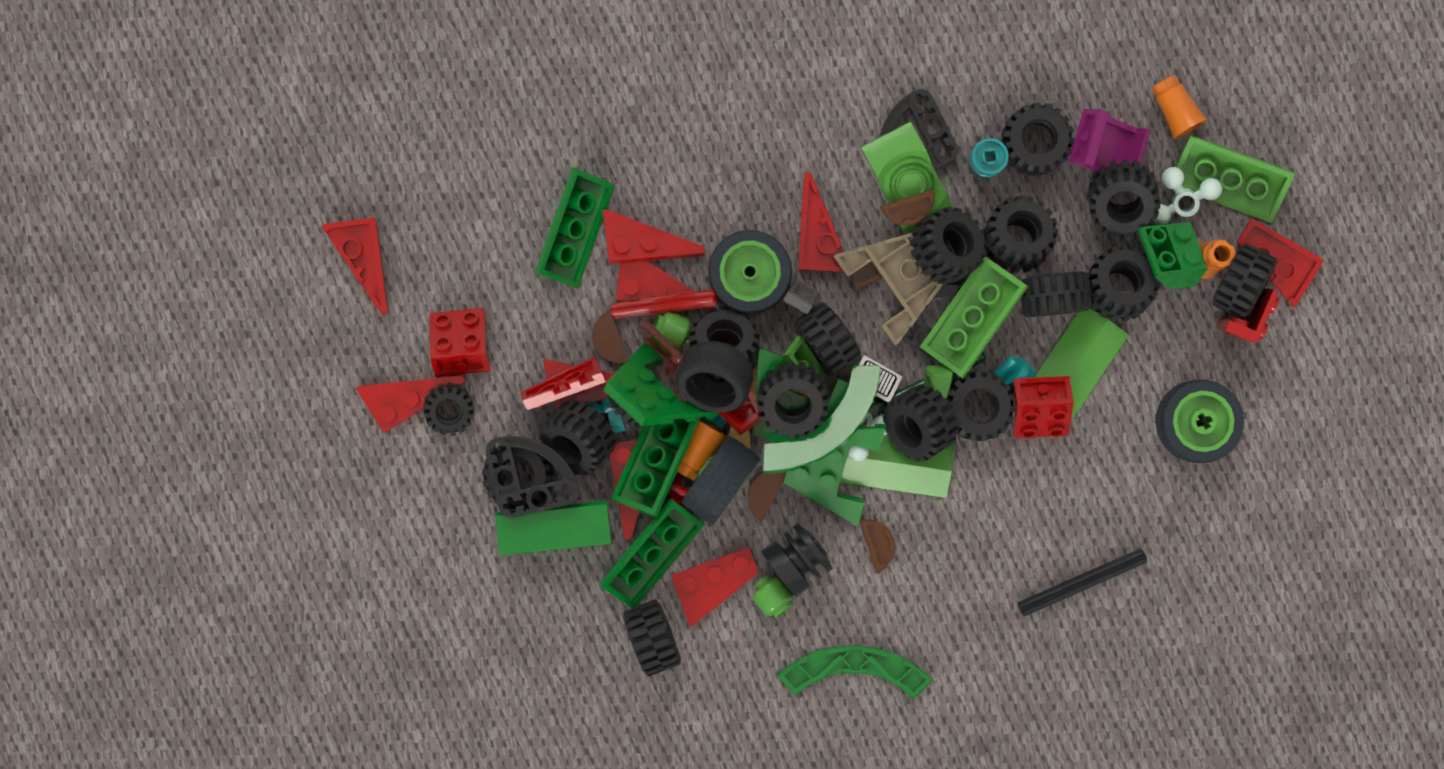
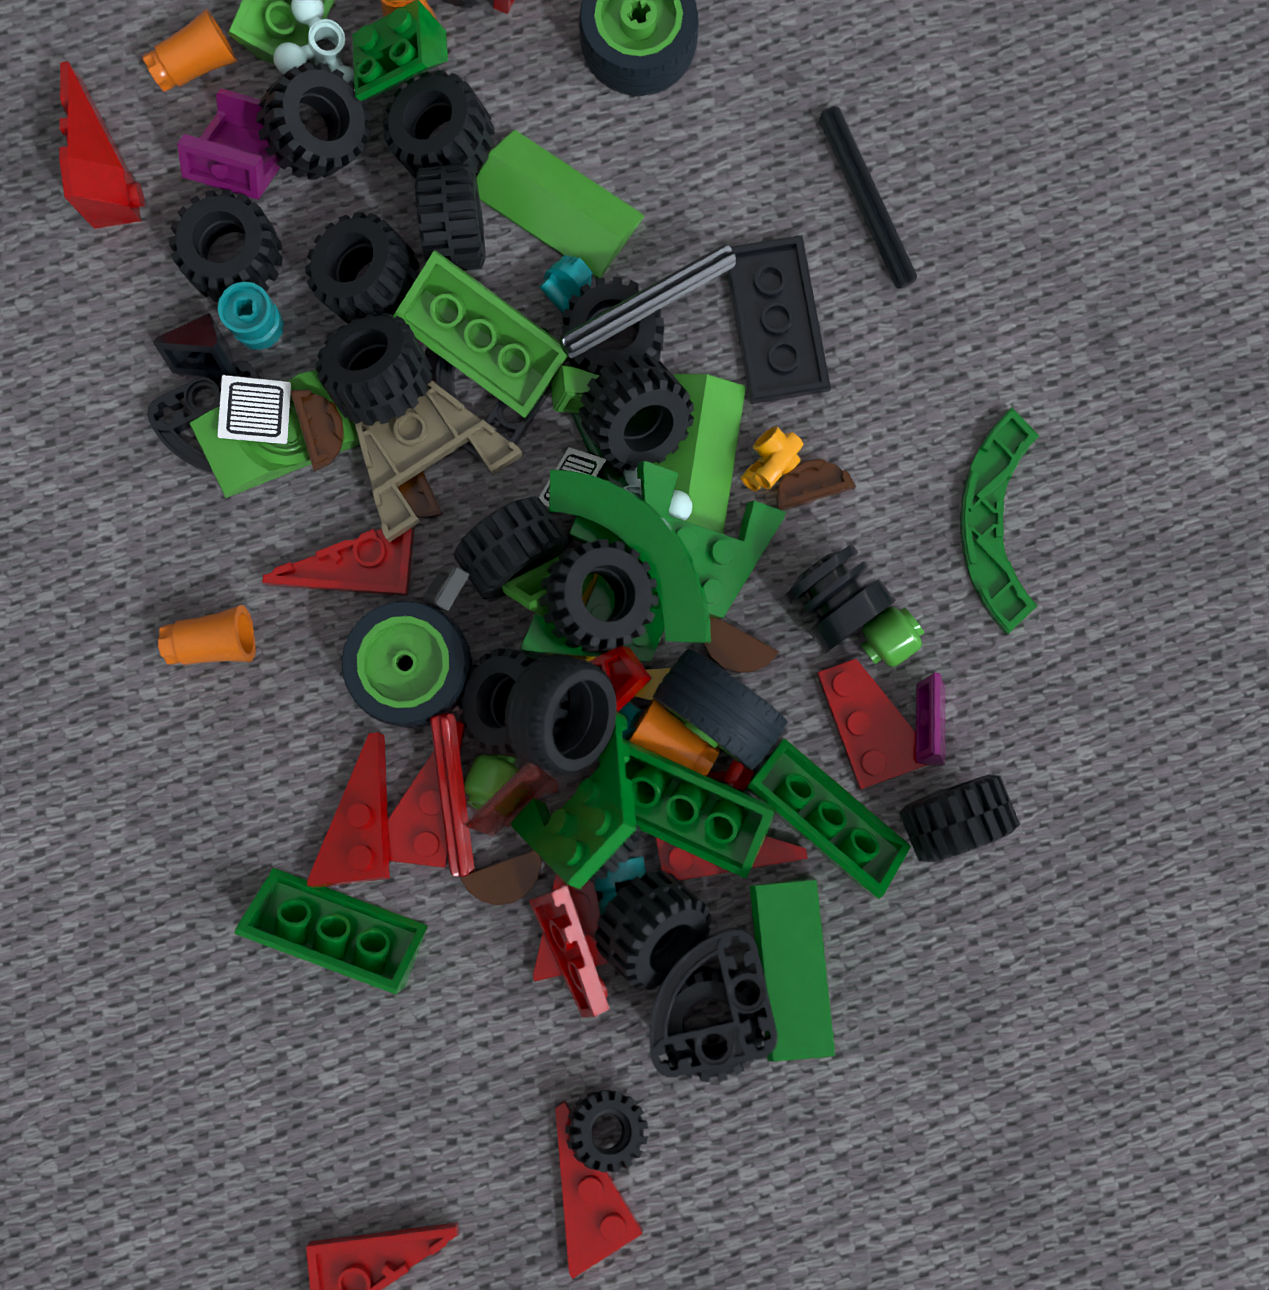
camera: 90 degrees left, 5 degrees down
red bracket [429,308,490,377] -> none
red bracket [1013,376,1074,439] -> none
none -> red wedge [59,61,145,229]
none -> black slope [153,313,237,378]
none -> orange plant [157,605,256,665]
none -> white sticker [218,375,291,444]
none -> axle [560,244,737,358]
none -> black tile [727,235,831,404]
none -> light orange plate [741,426,804,492]
none -> magenta slope [916,672,946,766]

